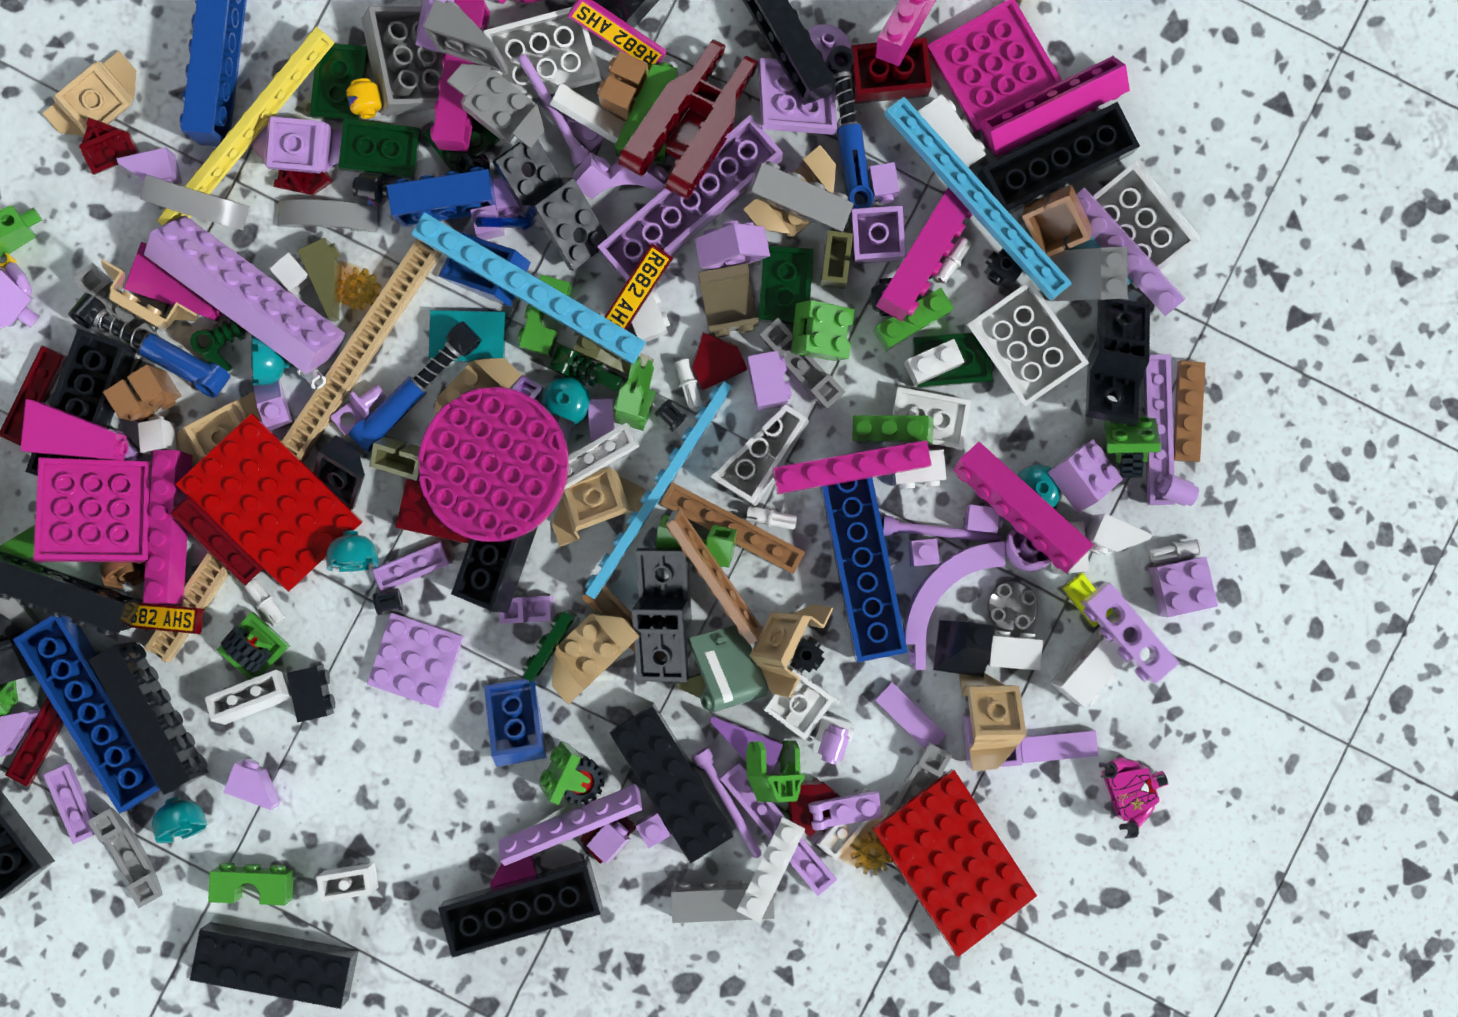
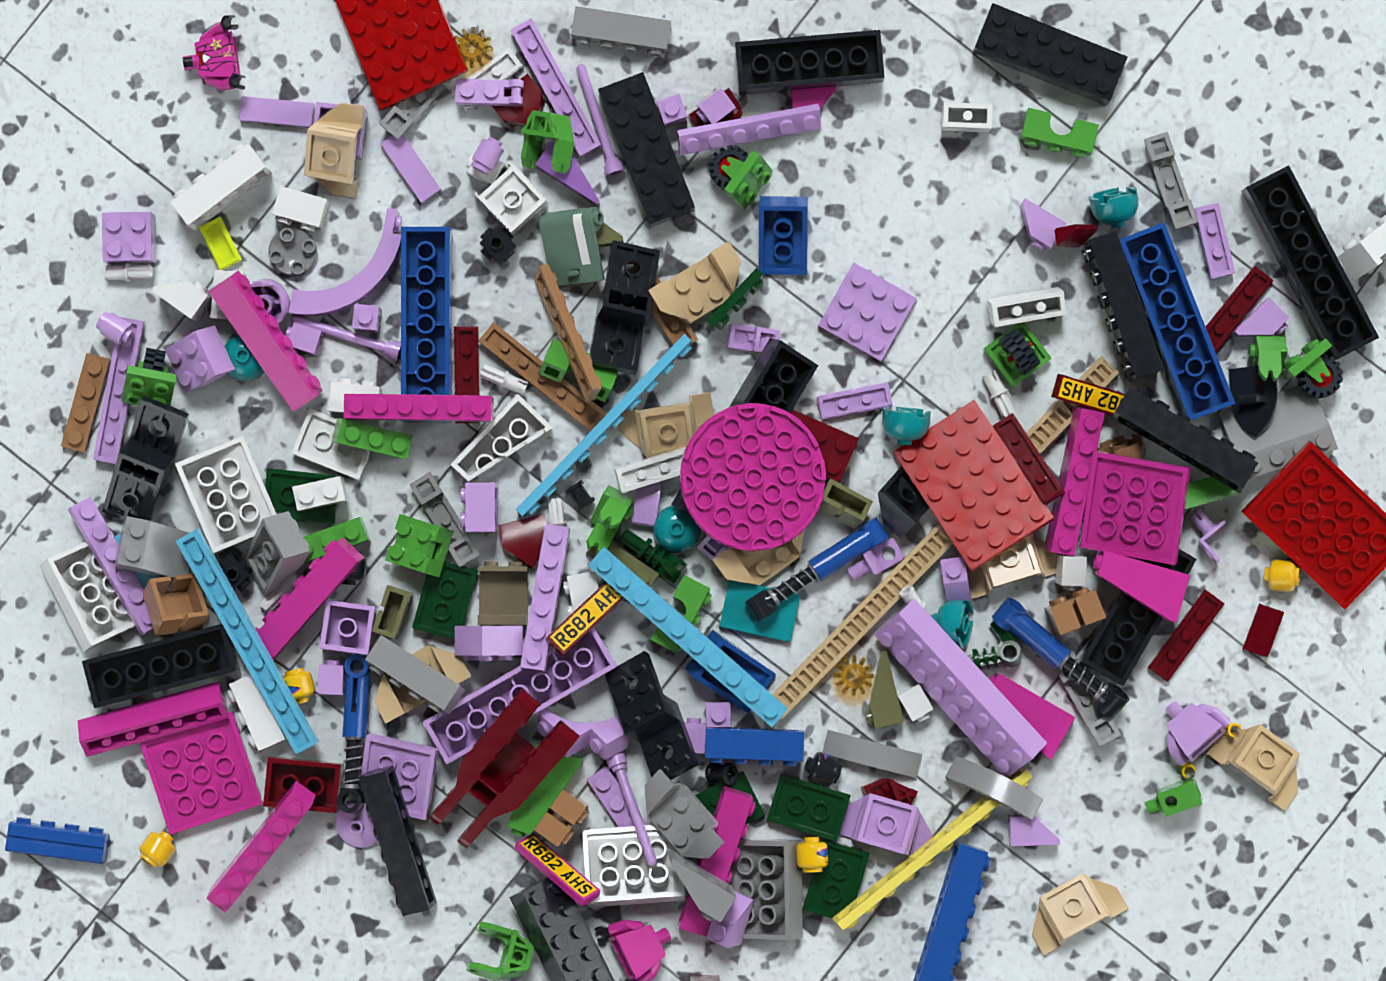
camera: 165 degrees left, 0 degrees up
dark red slope [79,117,140,175] -> none
tan piece [101,259,198,331] -> none
black brick [287,664,335,723] -> none
black bush [373,588,404,615] -> none
clear blue piece [475,215,531,231] -> none
white tile [549,83,625,144] -> none
white plate [737,817,805,923] -> none
tan piece [749,604,833,698] -> none
black slope [933,620,994,677] -> none
lavender brick [1081,583,1180,684] -> none
none -> light grey slope [244,511,310,596]
none -> yellow head [283,668,315,704]
none -> dark red tile [454,326,480,424]
none -> lavender plate [520,524,570,672]
none -> dark red slope [1054,224,1098,248]
none -> lavender bracket [1189,509,1227,565]

